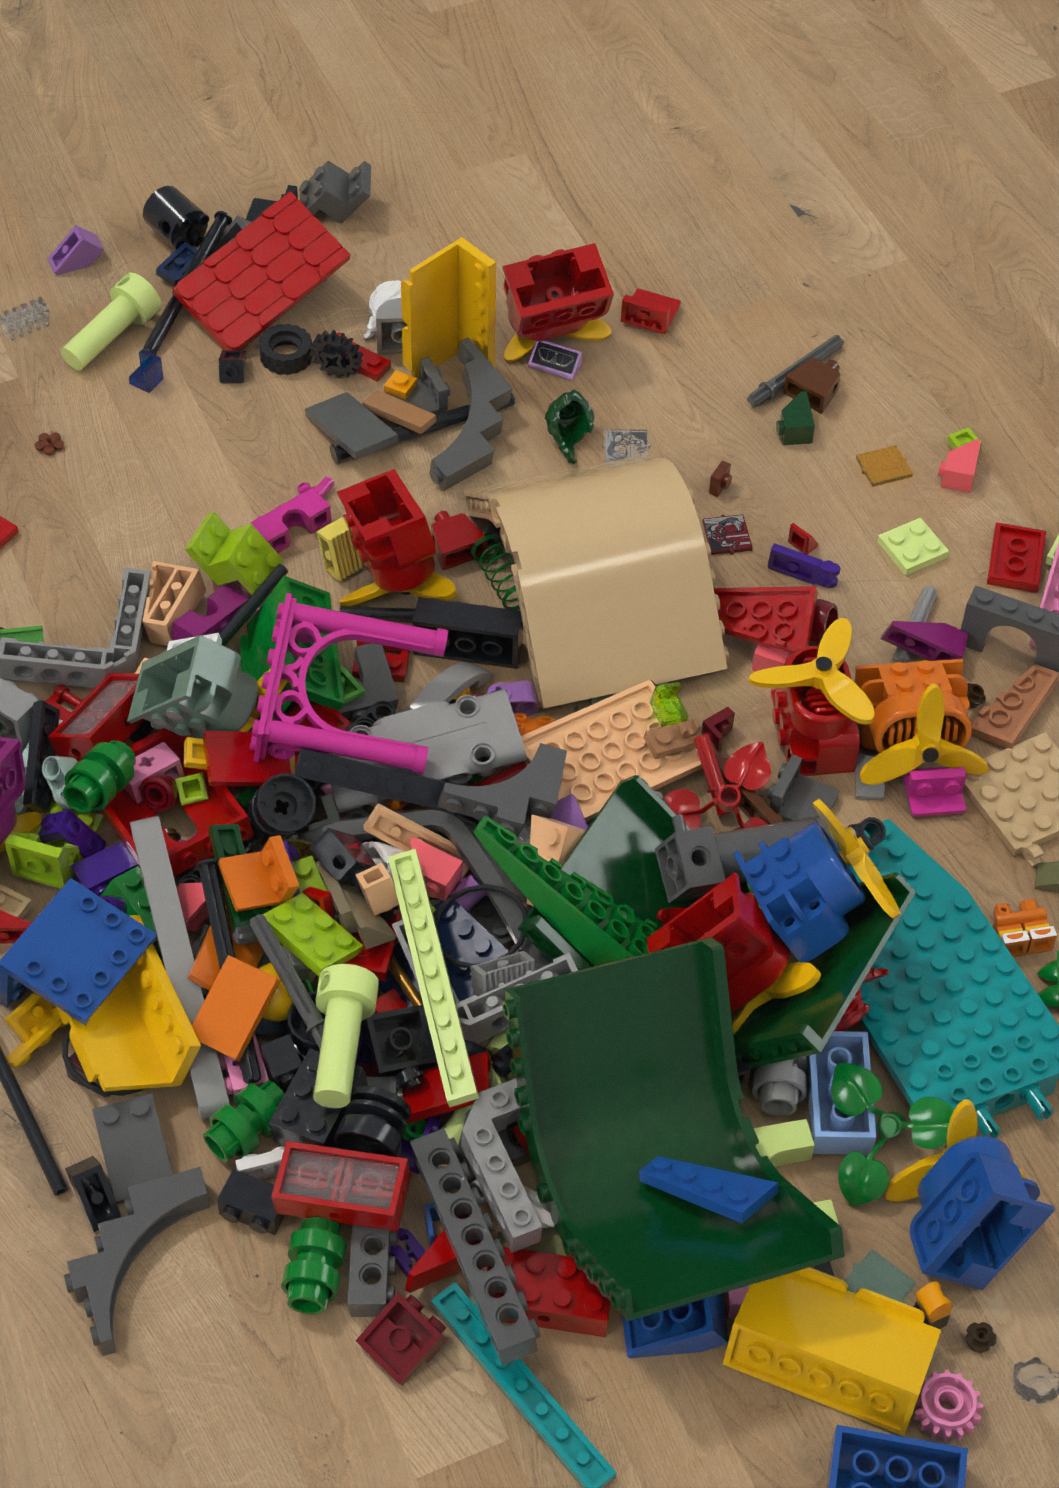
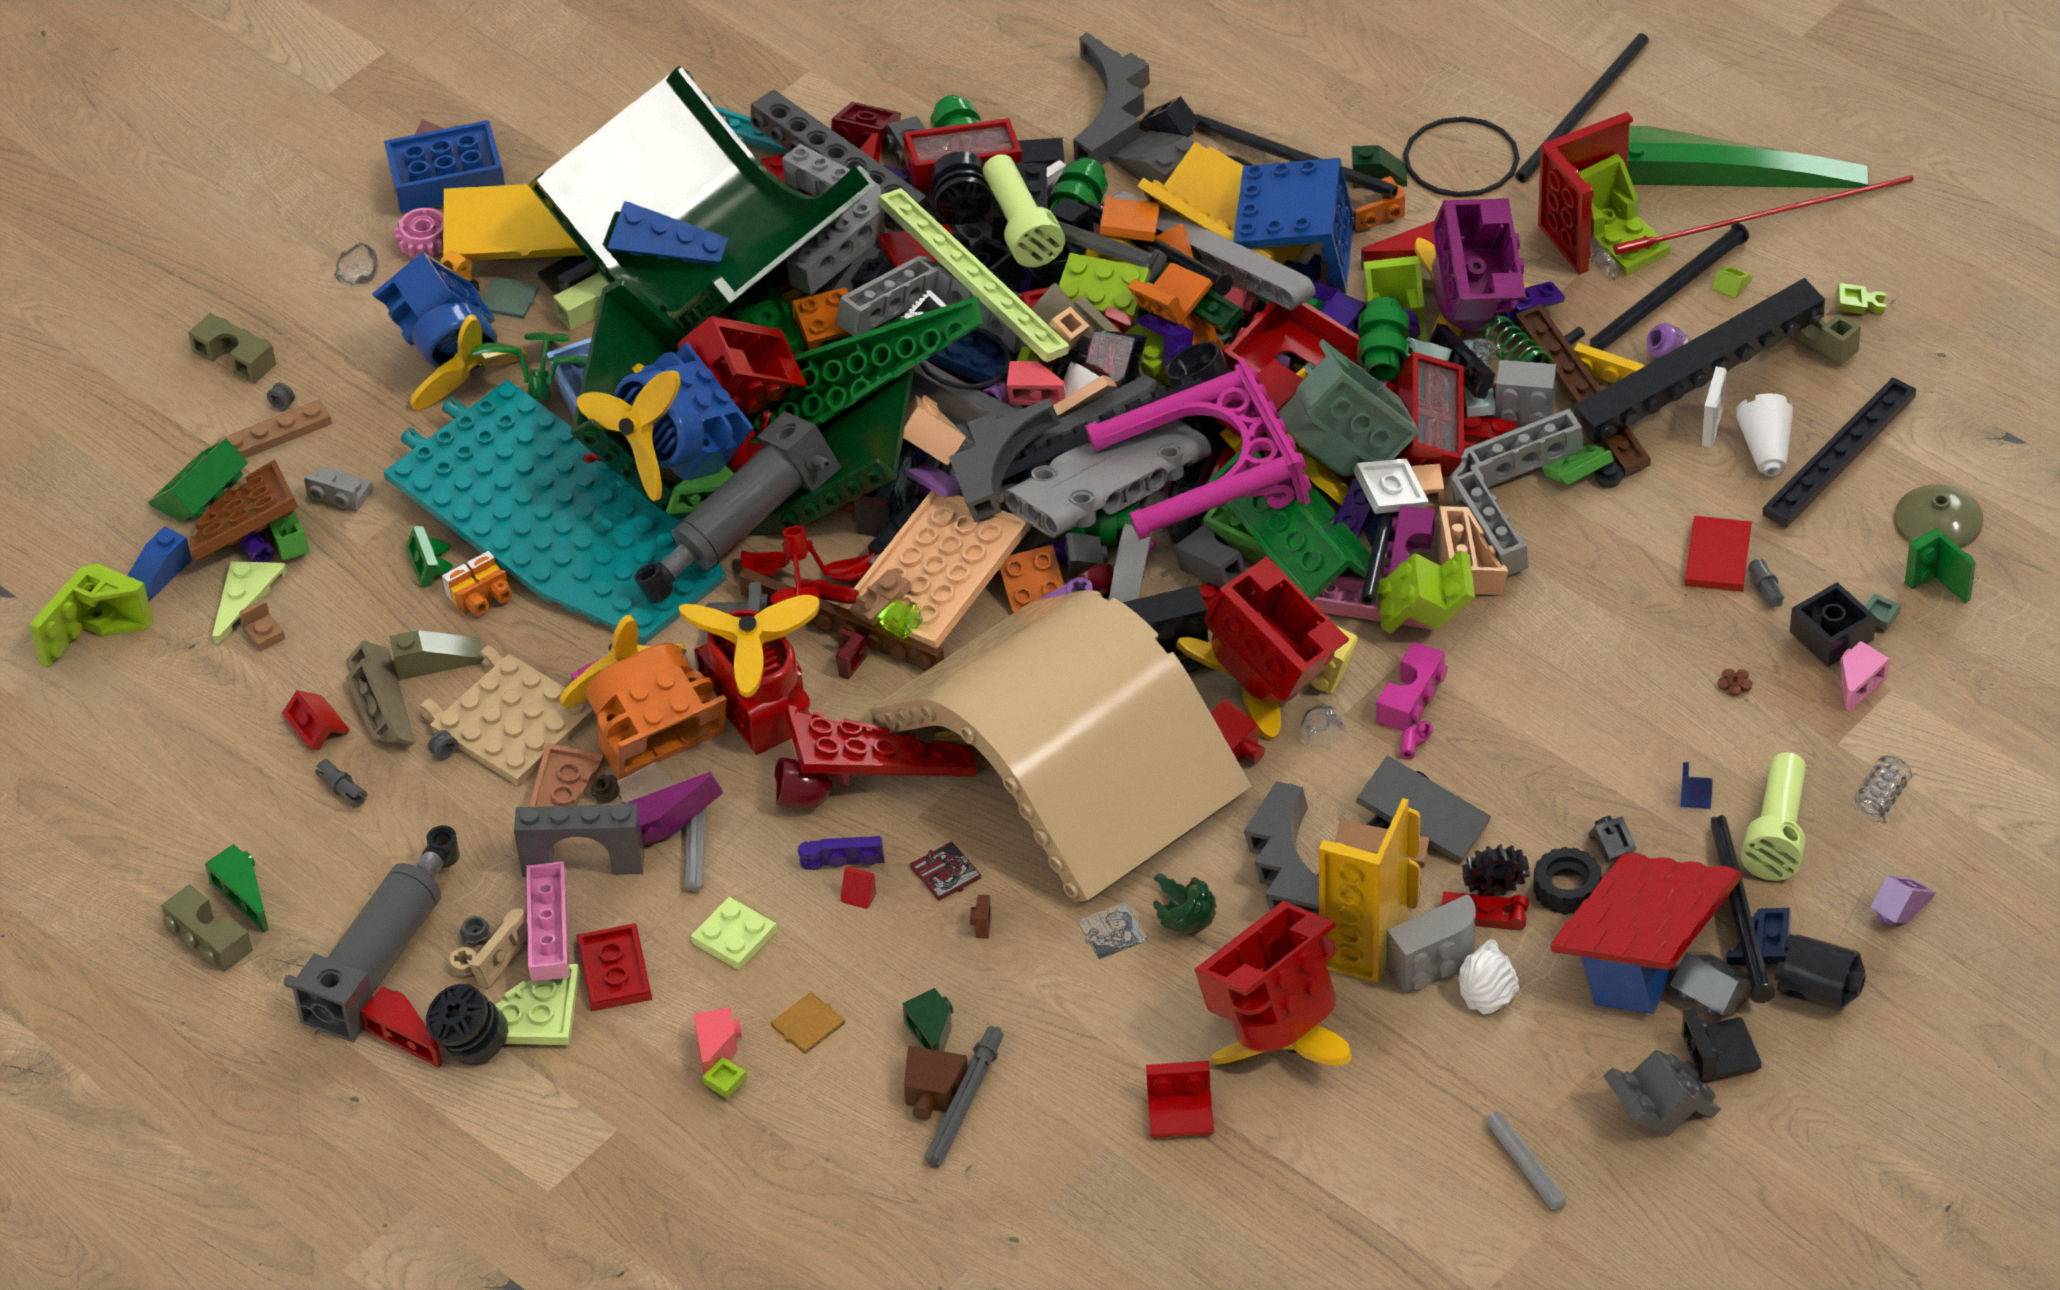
camera: 160 degrees right, 5 degrees down
none -> light grey axle [1487,1111,1566,1210]

